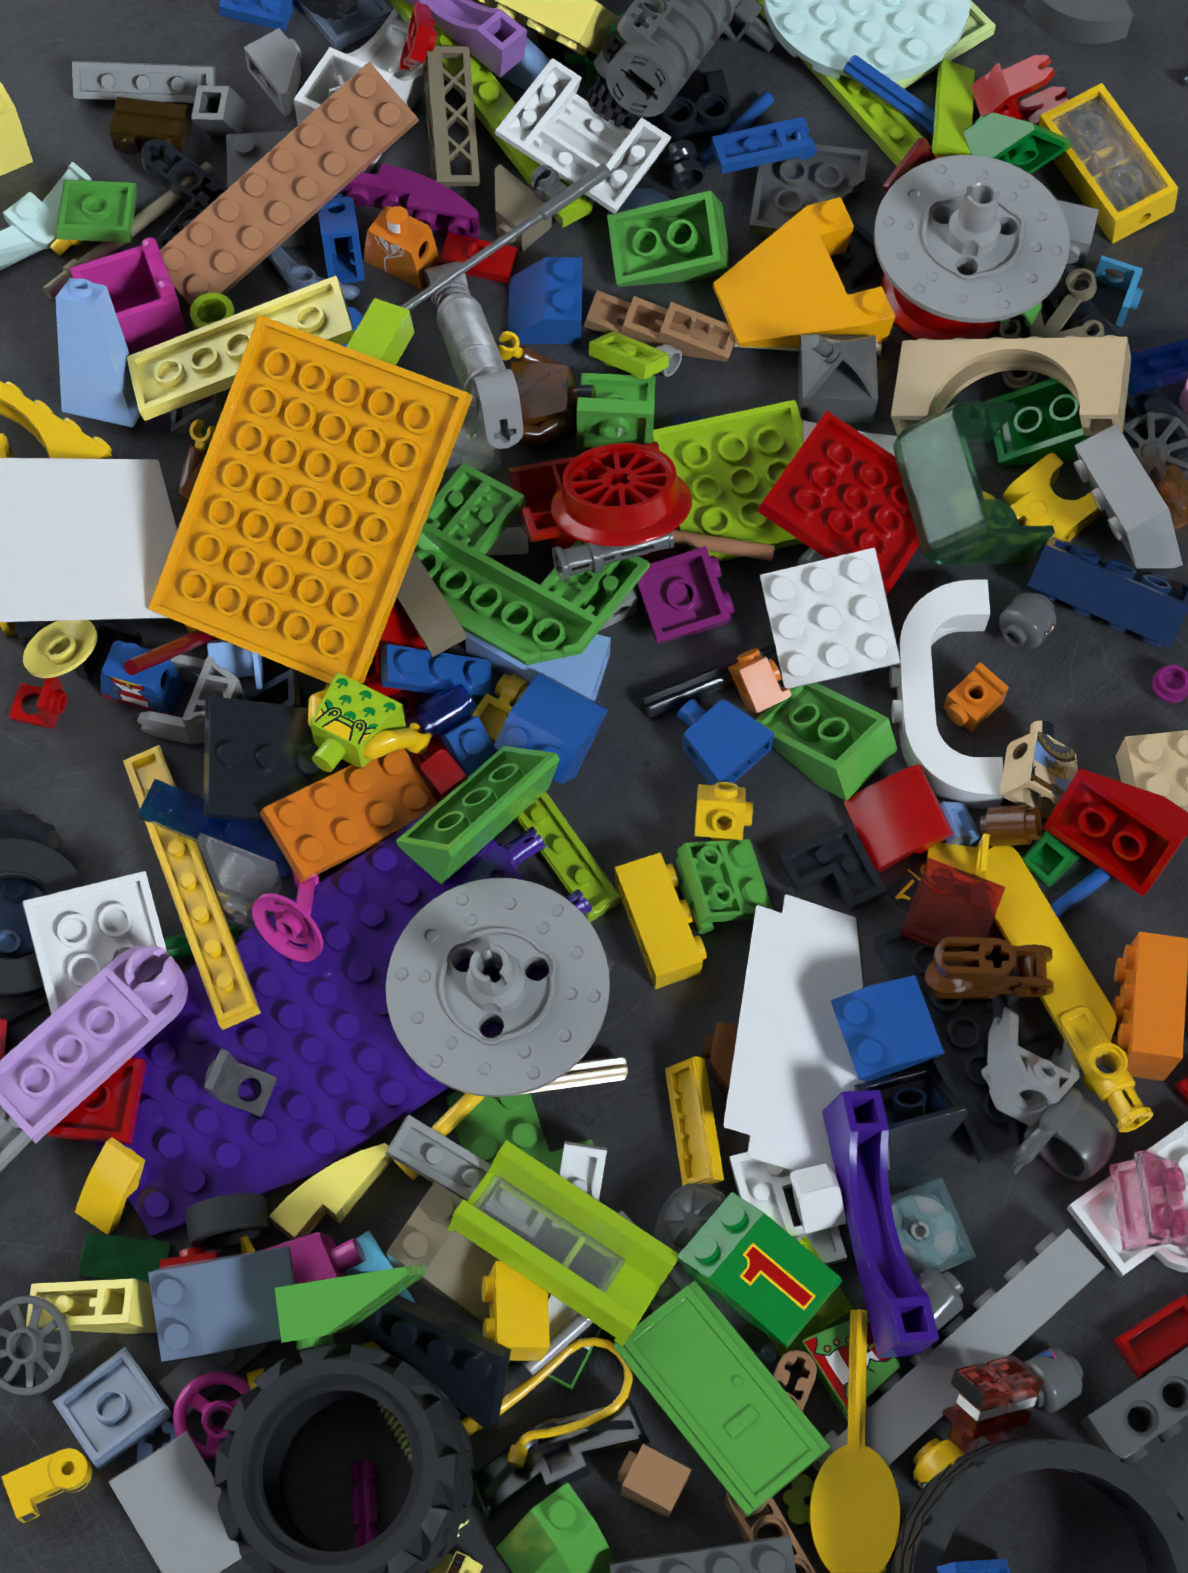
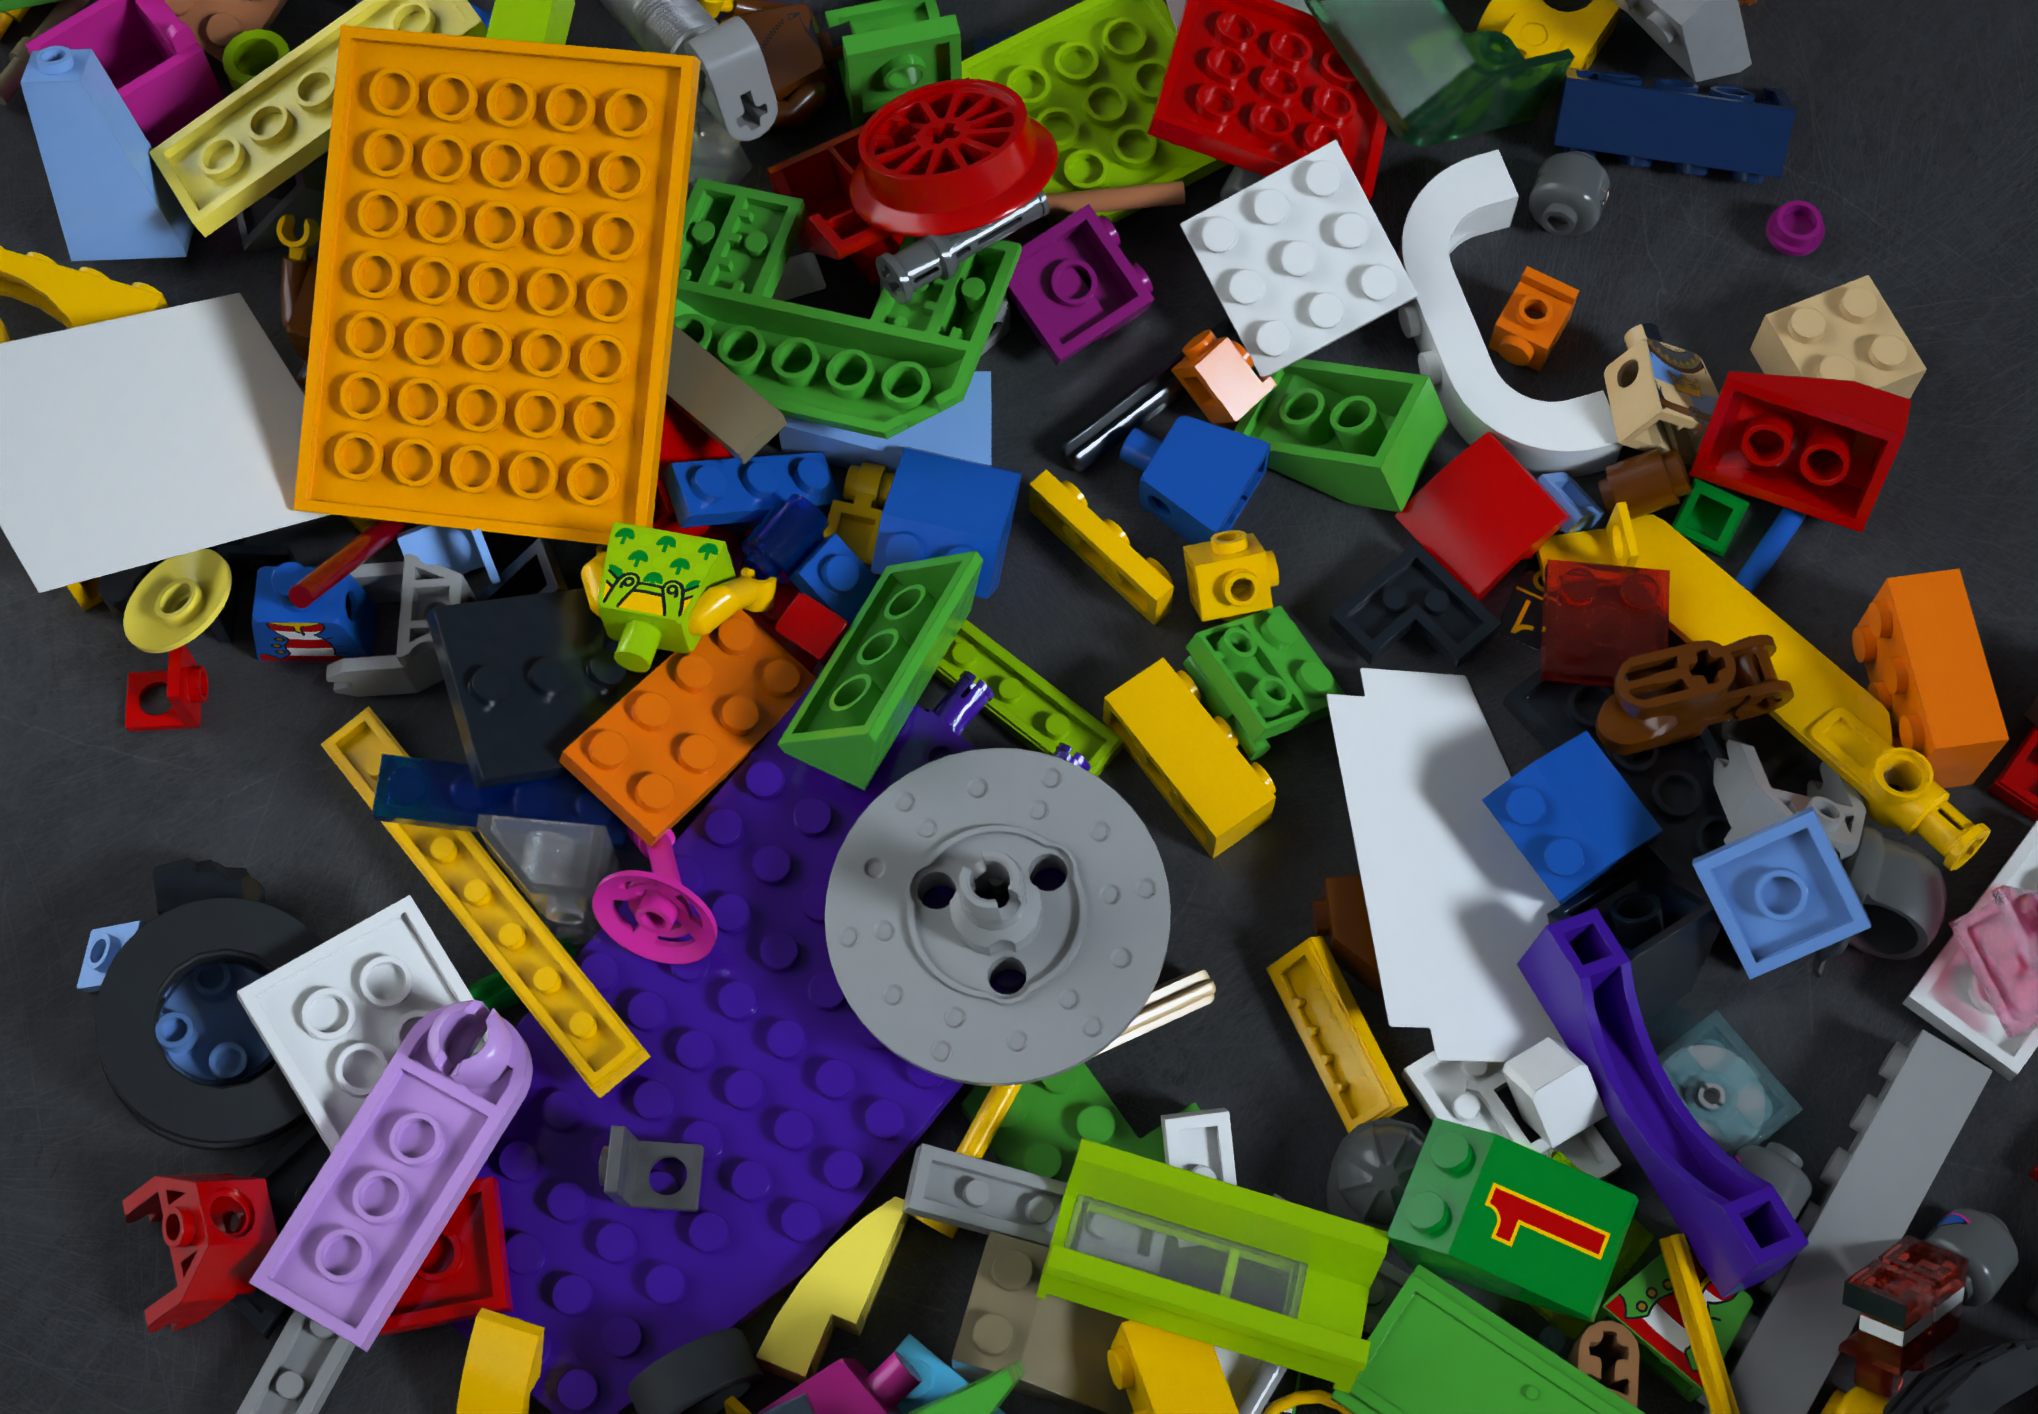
camera: 15 degrees left, 0 degrees up
none -> yellow plate [1029,469,1174,626]
none -> medium blue plate [1692,806,1871,979]

